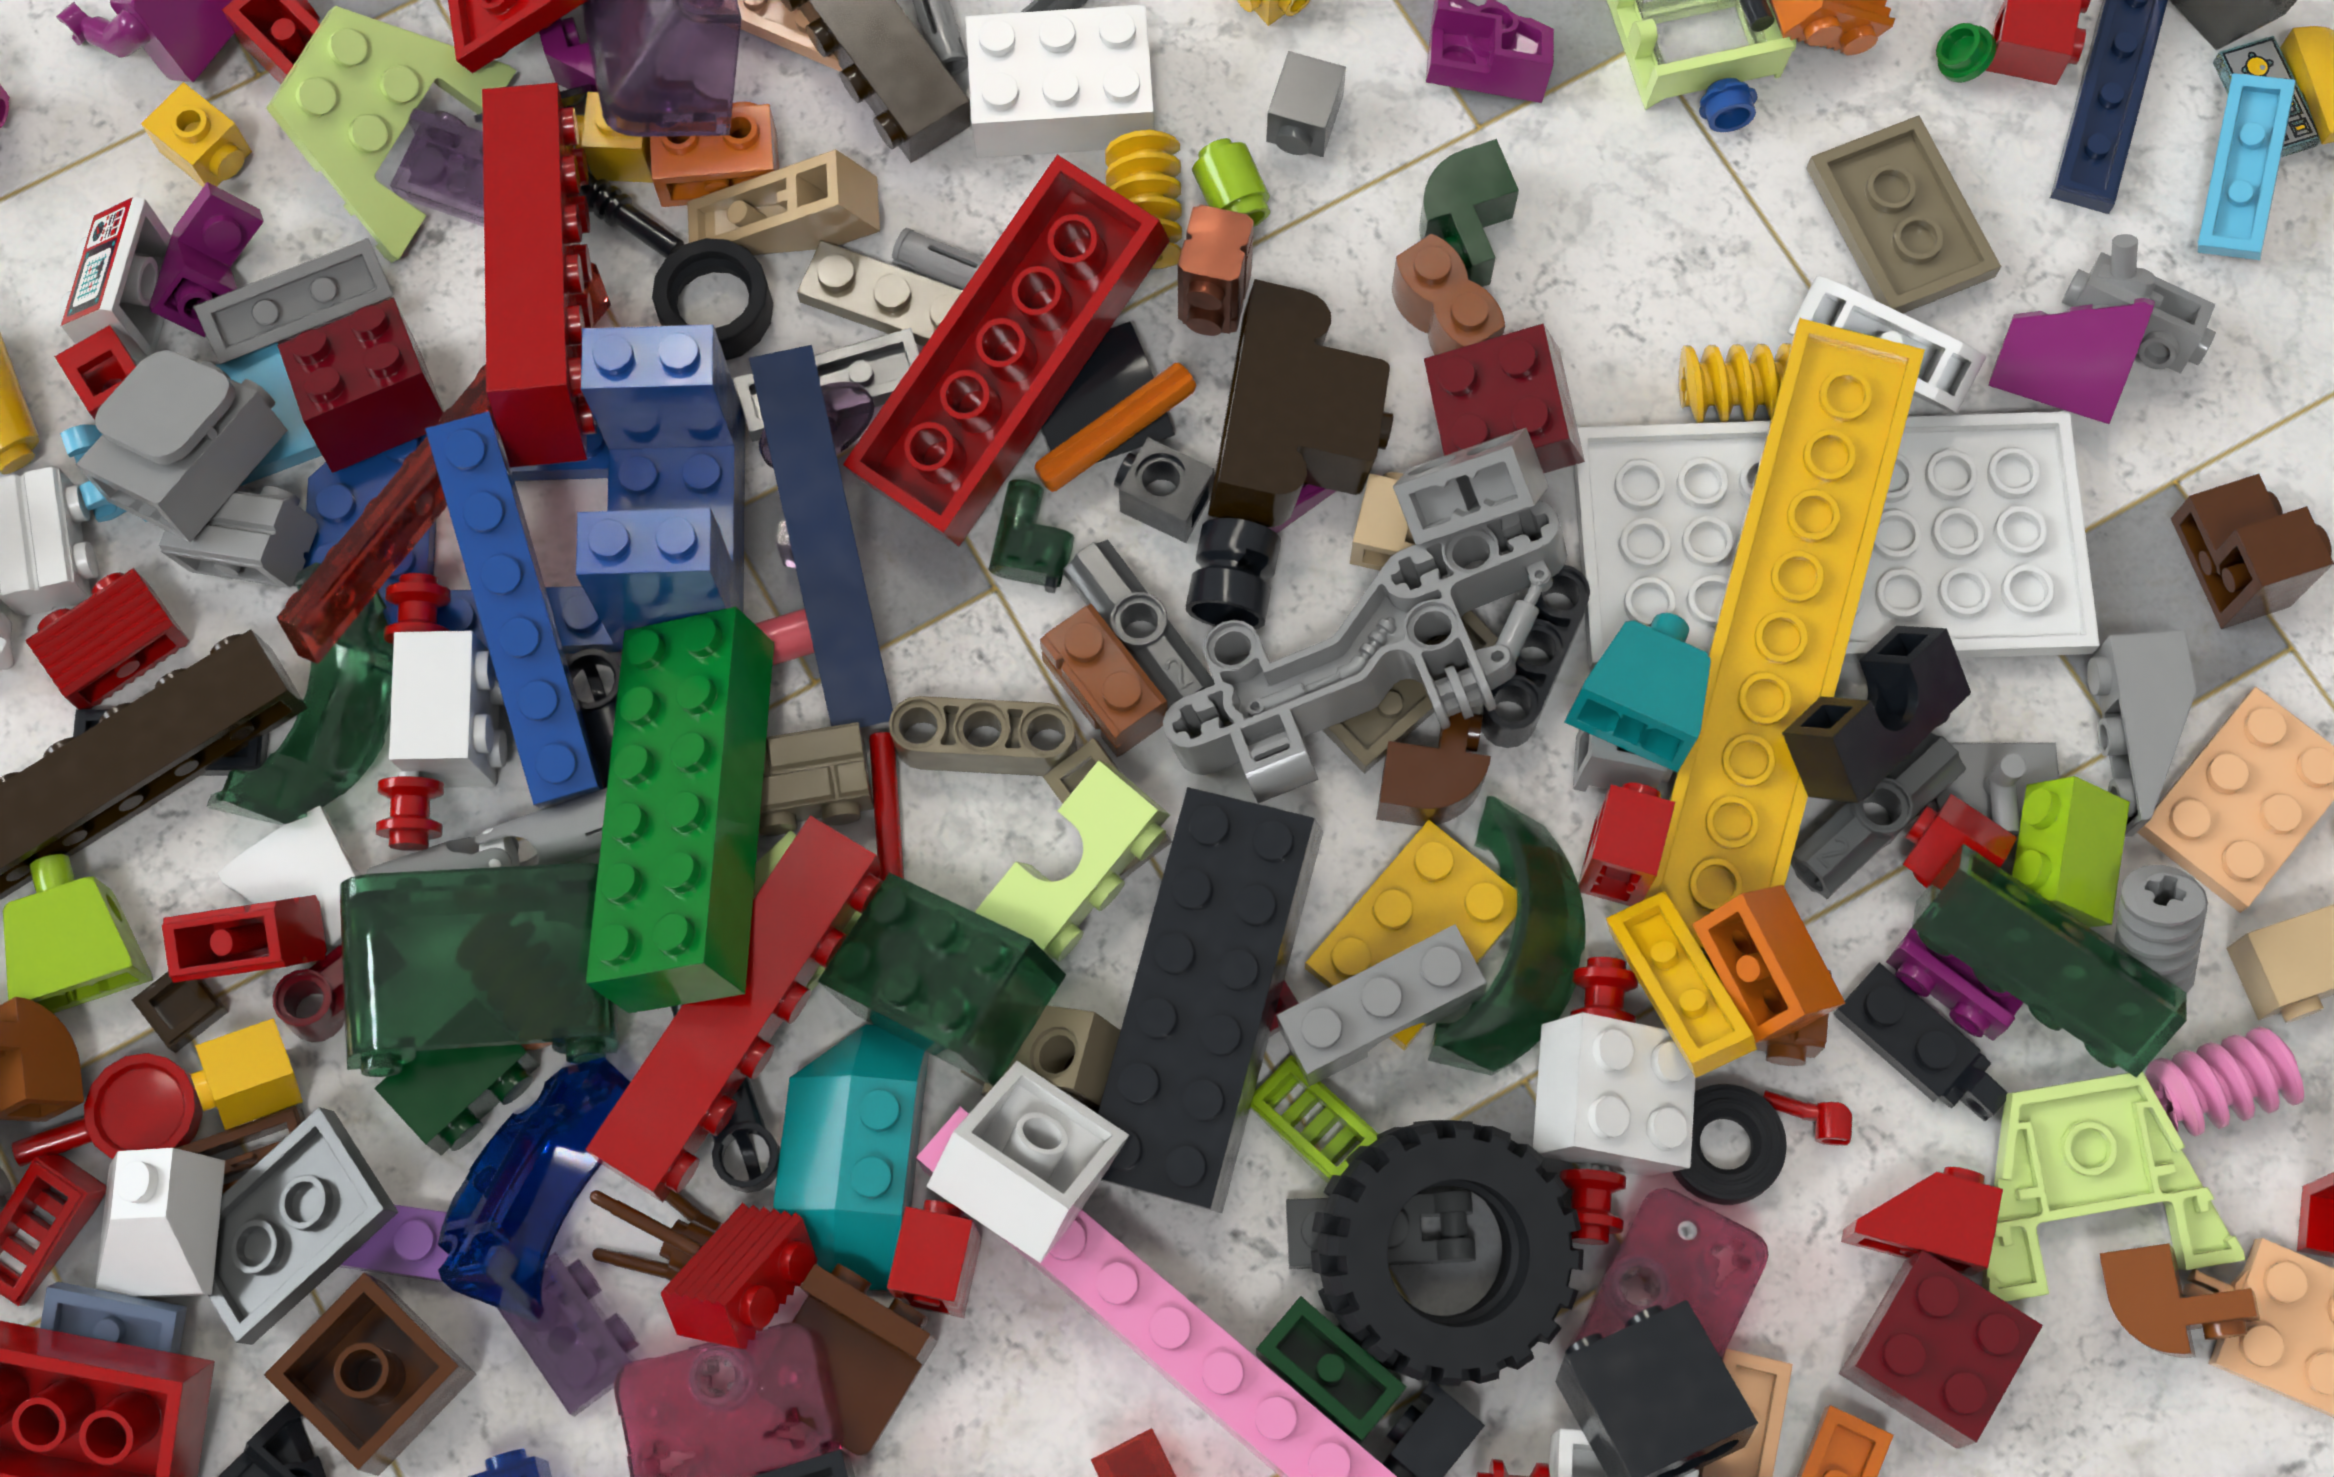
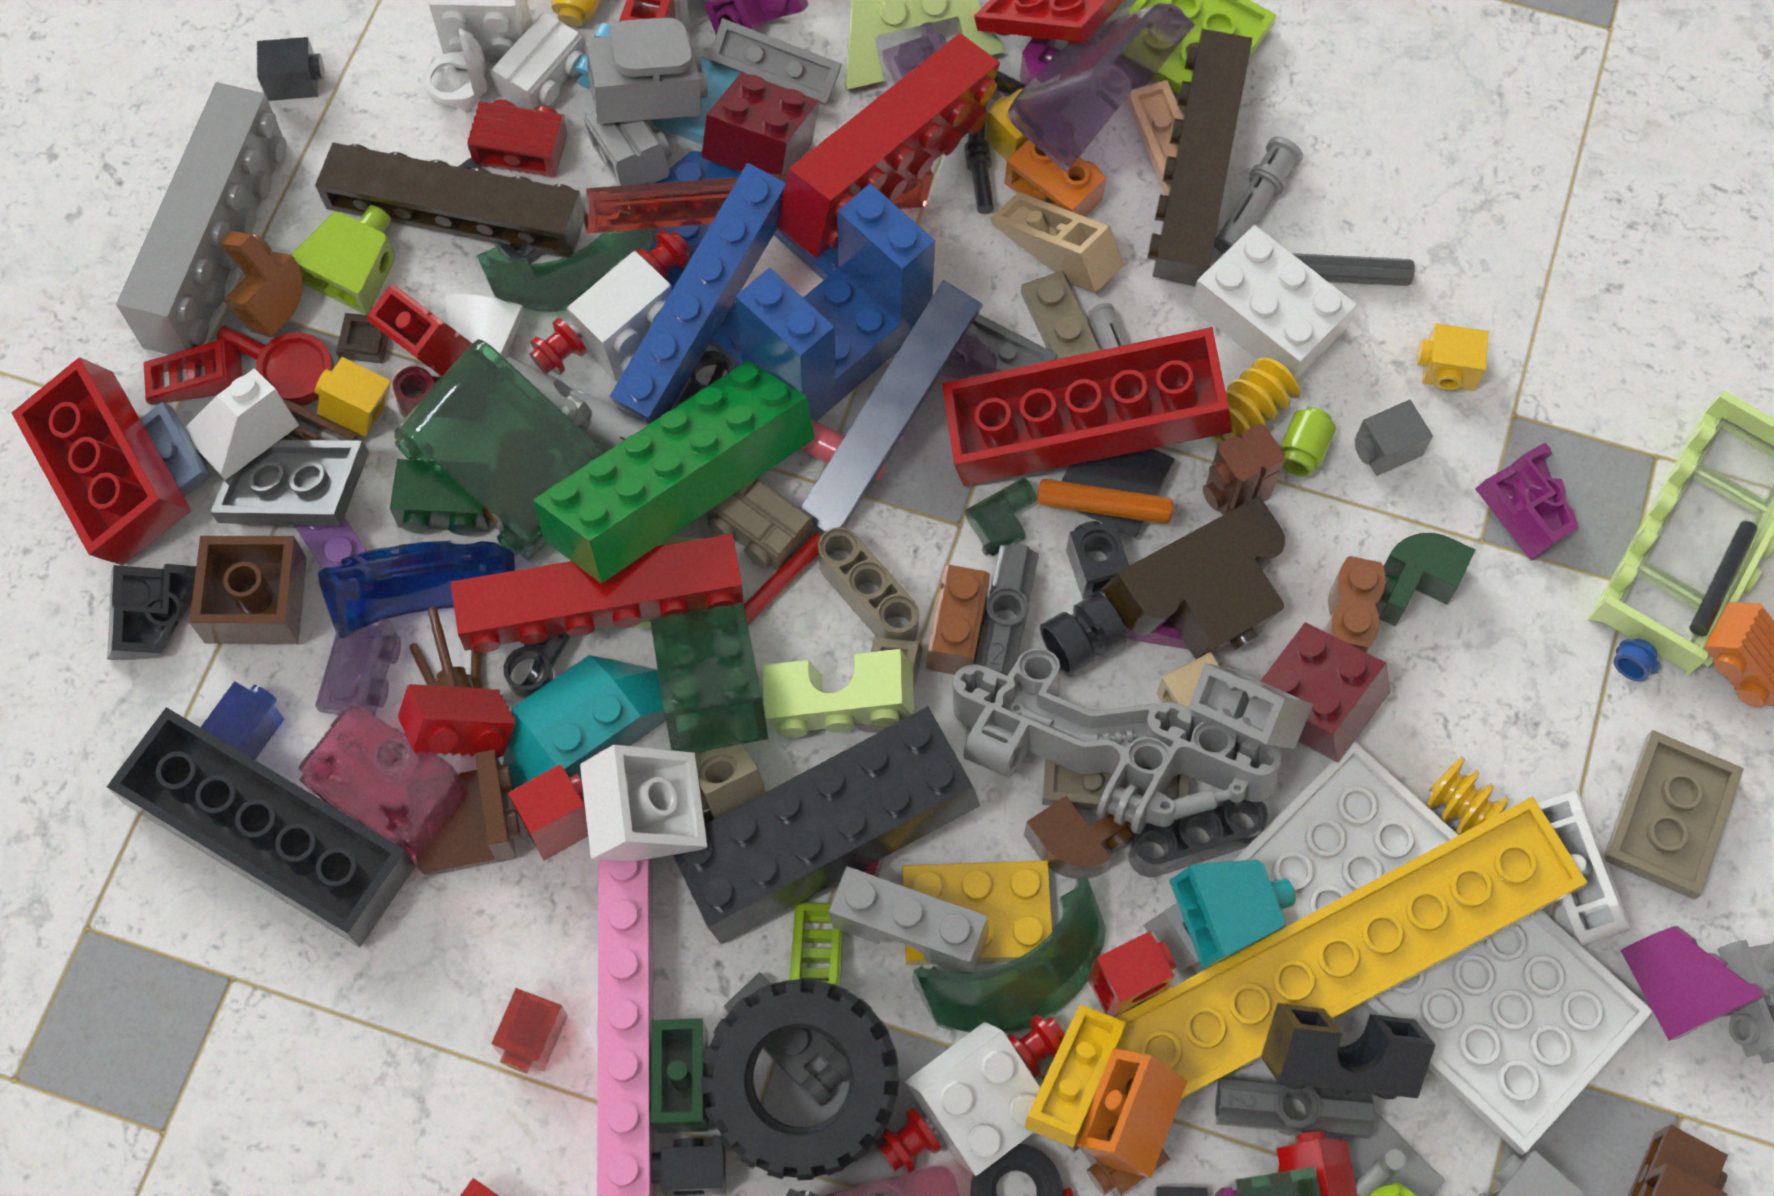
camera: 45 degrees right, 5 degrees down
black tyre [652,238,773,360] -> none

